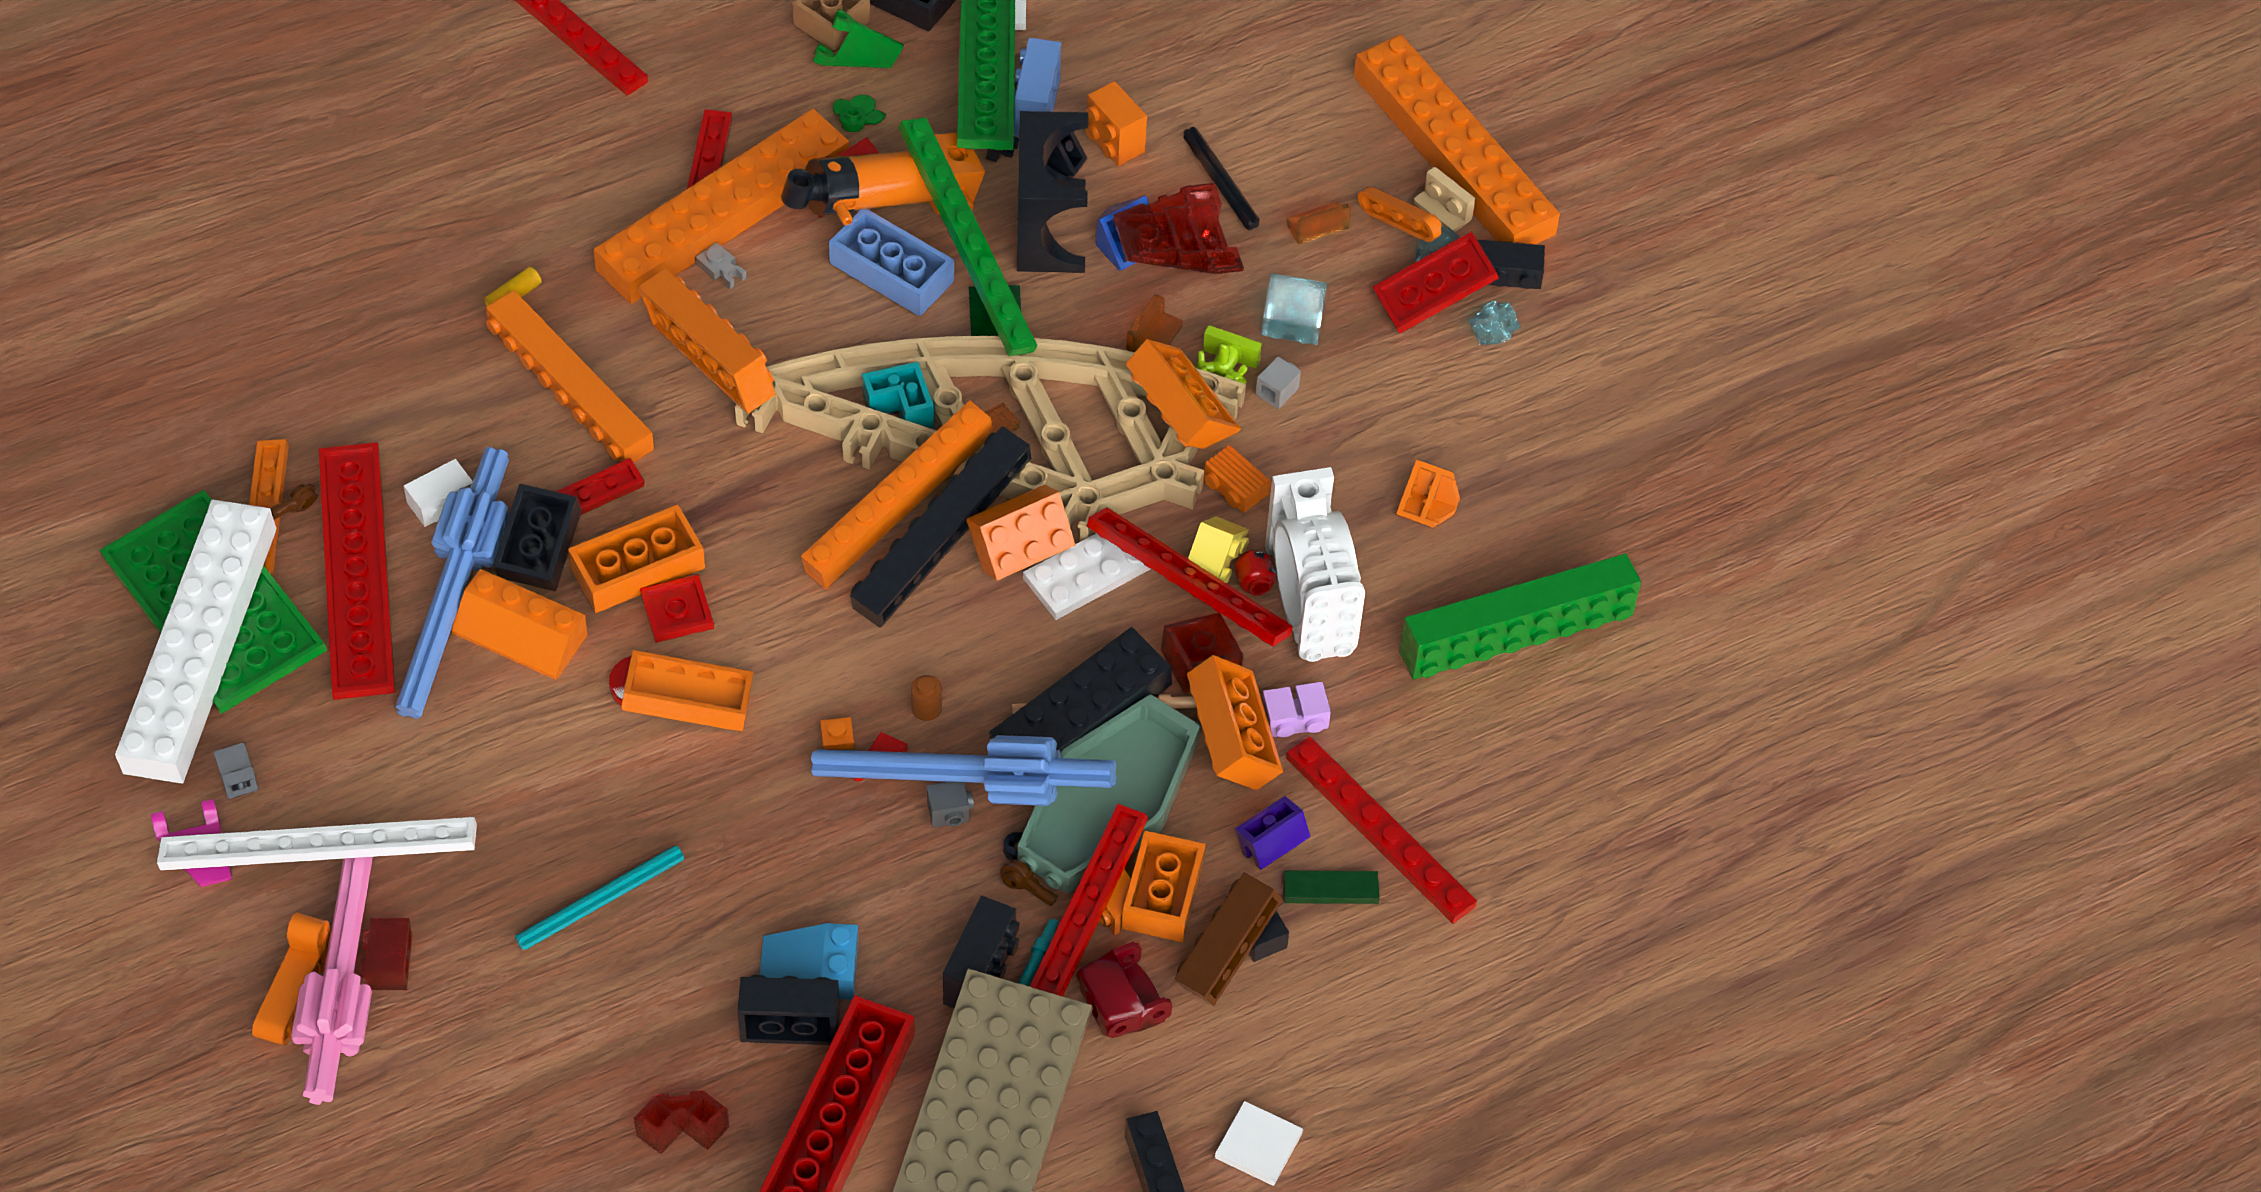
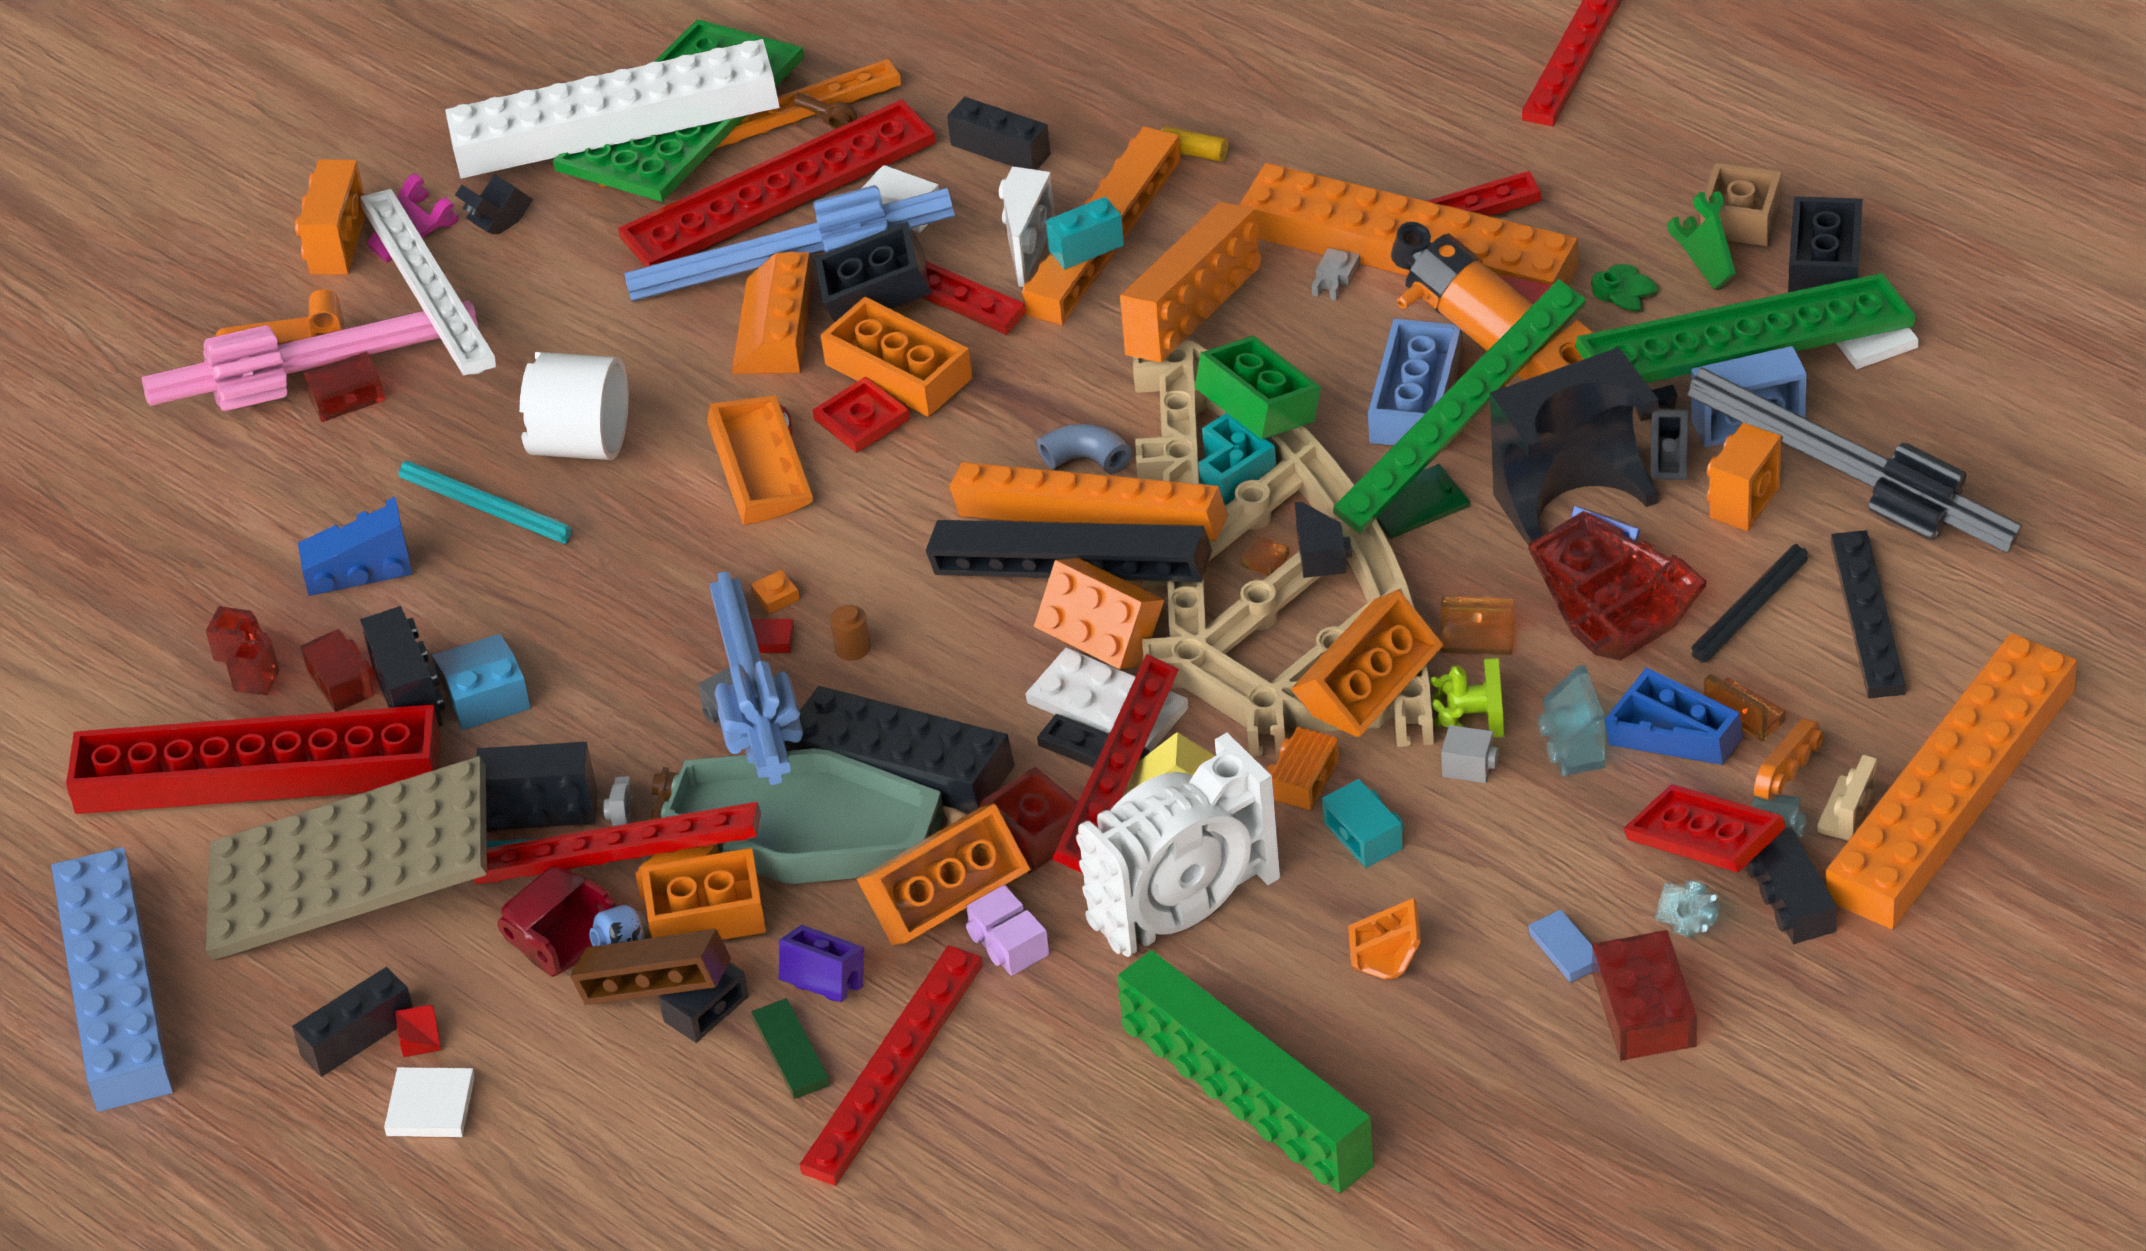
camera: 75 degrees right, 10 degrees down
none -> orange brick [295,159,366,275]
none -> blue wedge [298,497,413,596]
none -> clear red brick [300,629,375,712]
none -> red slope [395,1005,441,1057]
none -> white brick [519,352,629,460]
none -> medium blue head [589,905,649,947]
none -> light grey plate [604,776,633,826]
none -> black brick [947,96,1051,170]
none -> white slope [999,166,1055,287]
none -> sand blue cylinder [1036,423,1133,473]
none -> black tile [1037,713,1150,768]
none -> teal brick [1046,196,1124,270]
none -> green brick [1194,335,1321,440]
none -> black slope [1294,502,1352,578]
none -> teal brick [1322,779,1404,868]
none -> medium blue tile [1528,909,1603,983]
none -> clear red brick [1592,930,1697,1061]
none -> blue wedge [1605,667,1743,765]
none -> axle [1687,367,2023,554]
none -> black plate [1831,530,1905,699]

